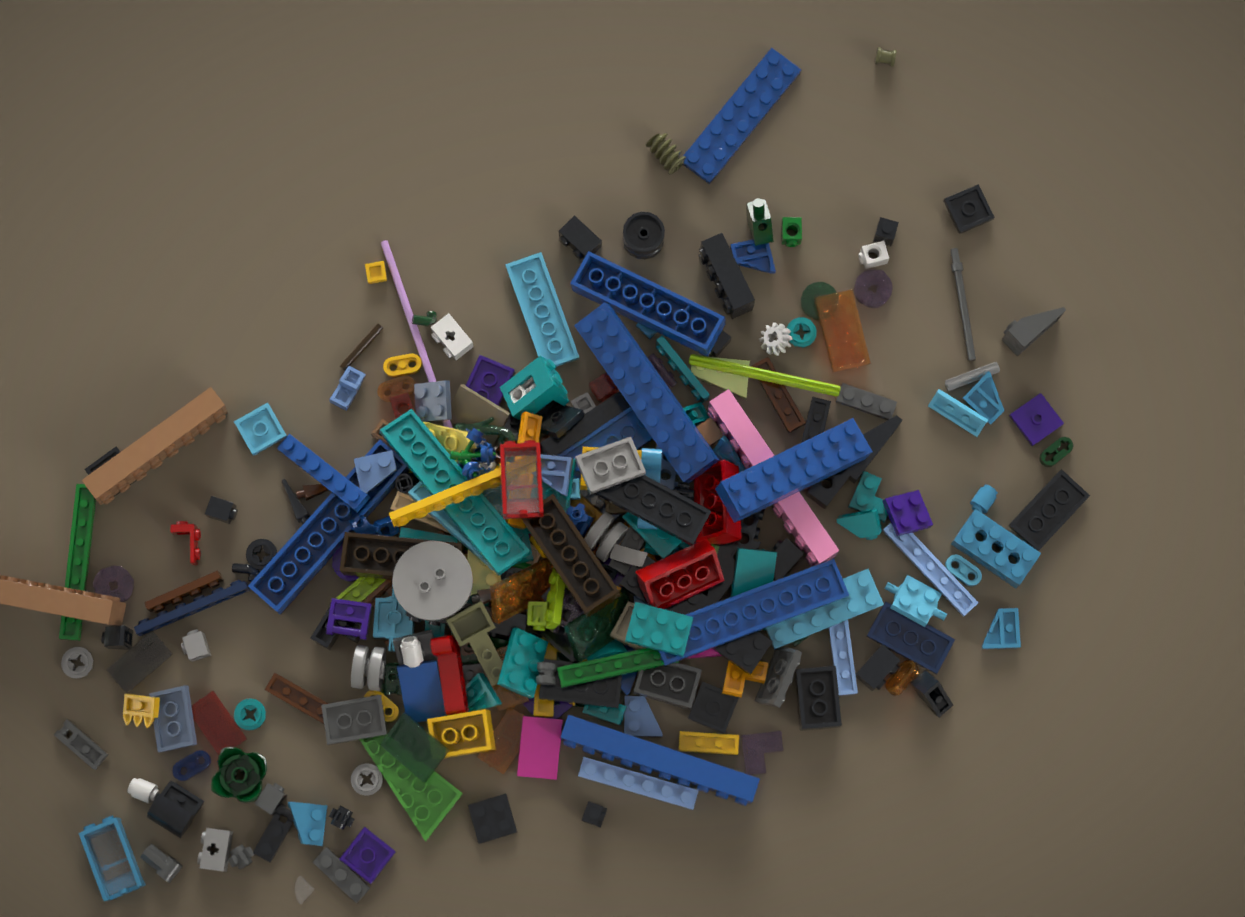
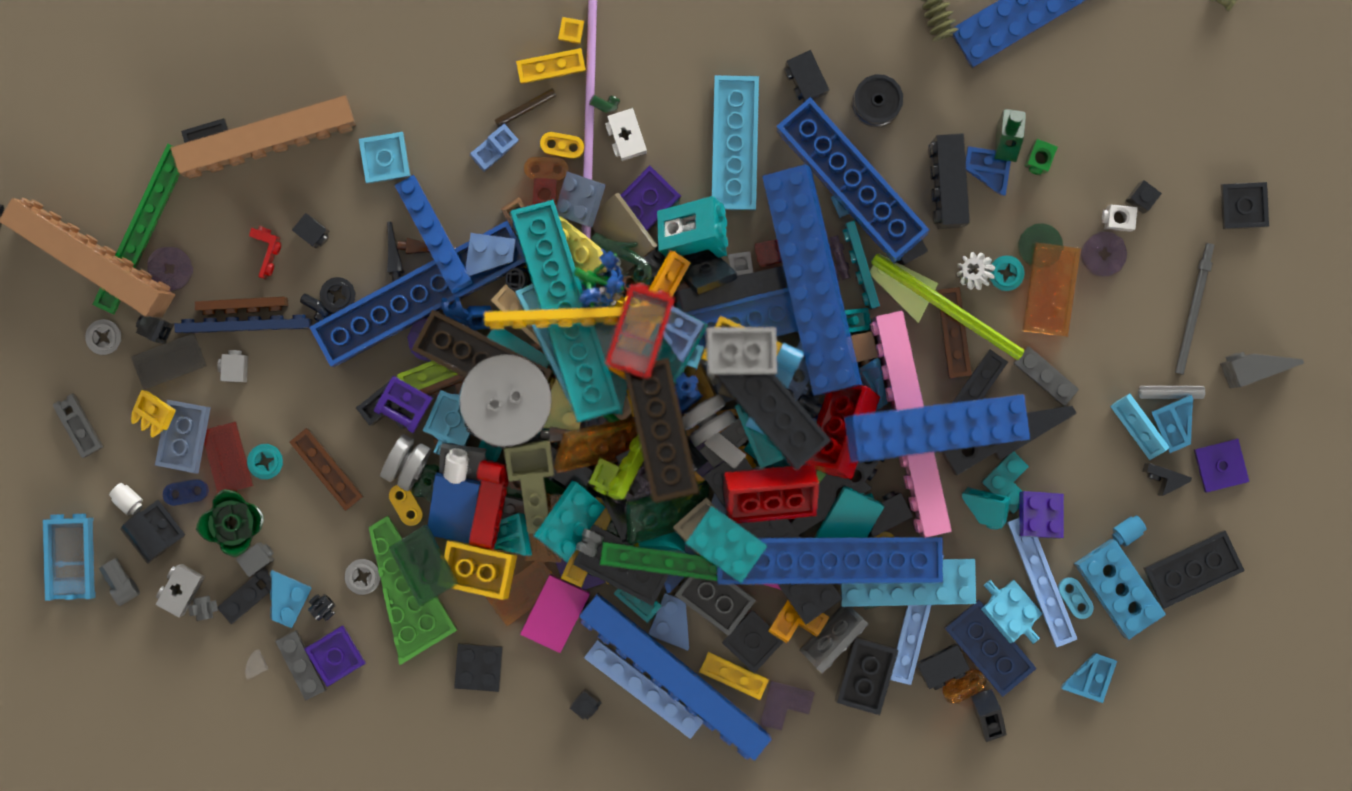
camera: 20 degrees right, 10 degrees up
dark grey plate [321,695,387,745] -> none
dark green beam [1039,437,1073,467] -> none
none -> yellow plate [516,48,586,84]
none -> black slope [1142,463,1192,496]

